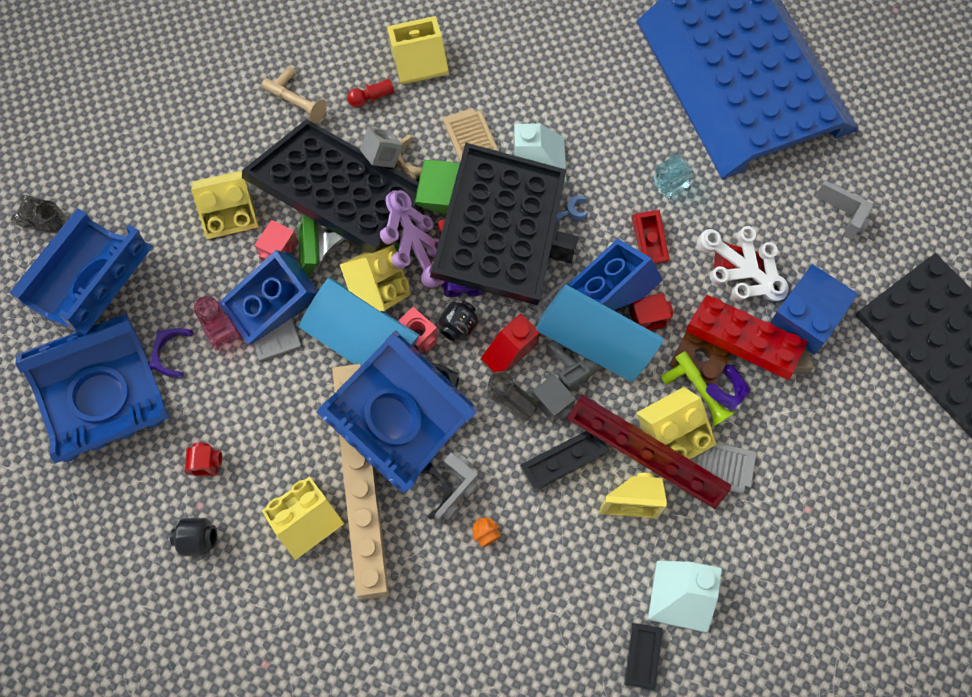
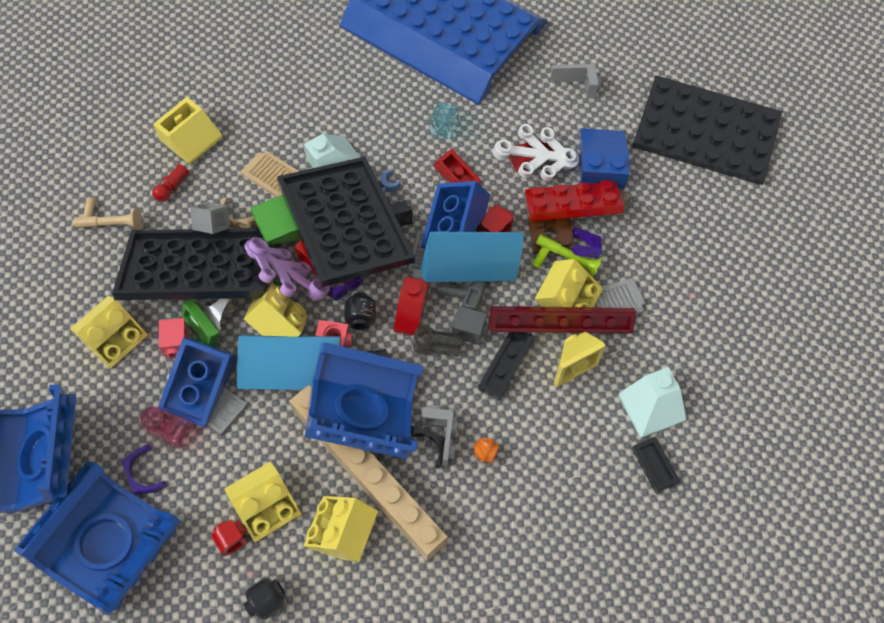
camera: 35 degrees left, 5 degrees down
none -> light yellow slope [224,461,301,542]

